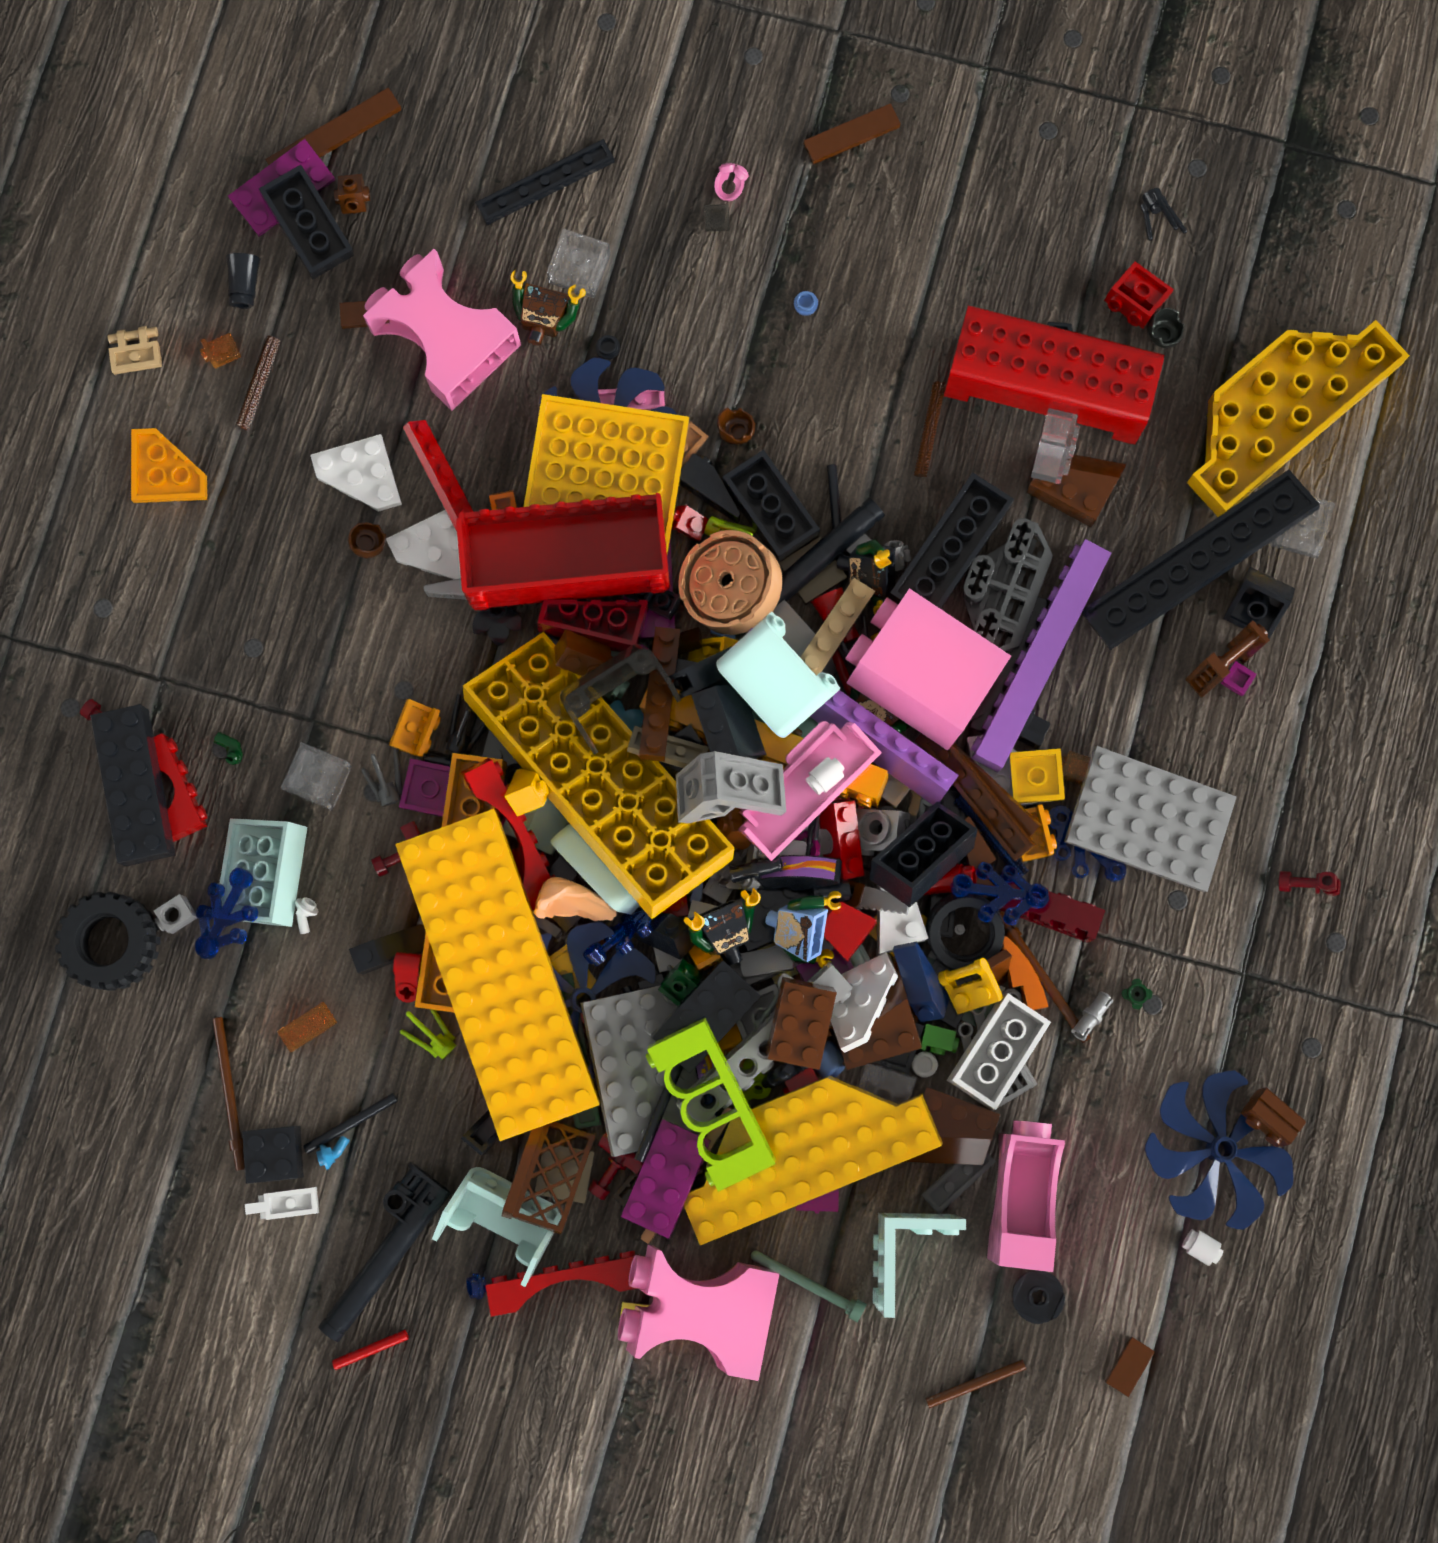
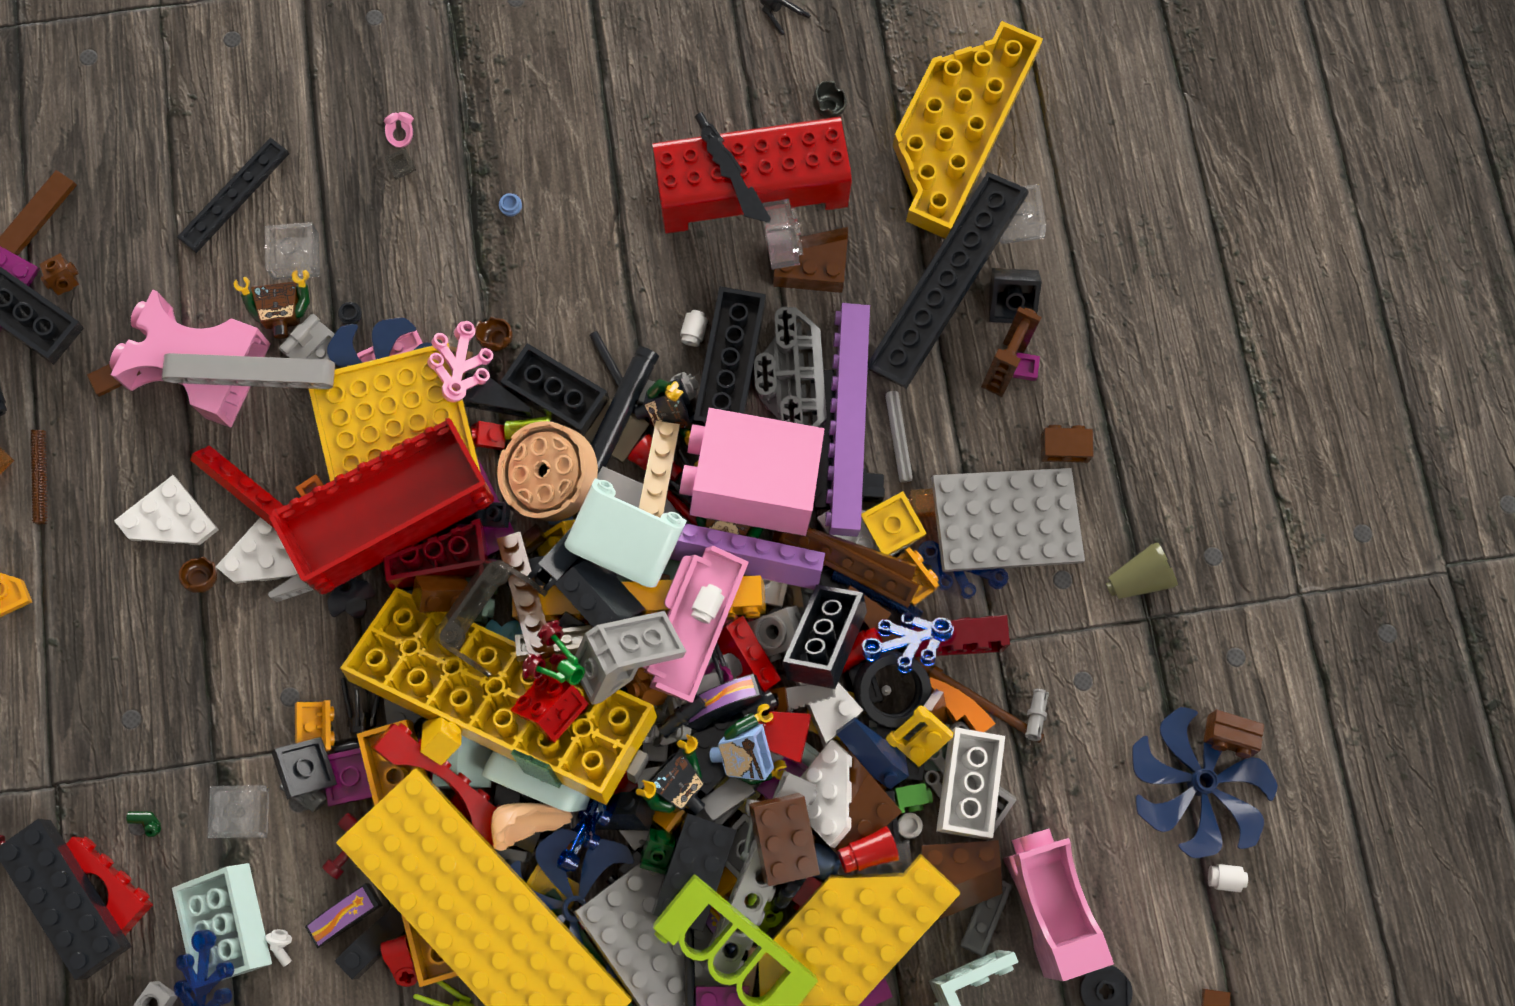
camera: 30 degrees left, 5 degrees down
reddish brown tile [803,103,901,165] -> none
reddish brown axle [914,381,946,477] -> none
red plate [1104,262,1174,329] -> none
dark green plate [1121,979,1153,1010] -> none
dark red bar [1279,871,1341,896] -> none
none -> light grey beam [162,353,335,389]
none -> plate [271,737,337,800]
none -> light grey plate [279,314,335,361]
none -> slope [305,883,383,949]
none -> bright pink plant [427,321,493,402]
none -> red bracket [511,674,588,743]
none -> clear green piece [511,749,562,788]
none -> plant [522,620,585,685]
none -> light grey tile [627,750,648,784]
none -> white brick [680,310,708,347]
none -> black sword [695,112,771,223]
none -> red plant [837,826,899,873]
none -> light grey axle [885,391,913,483]
none -> reddish brown brick [1041,425,1093,463]
none -> olive cone [1106,542,1178,599]

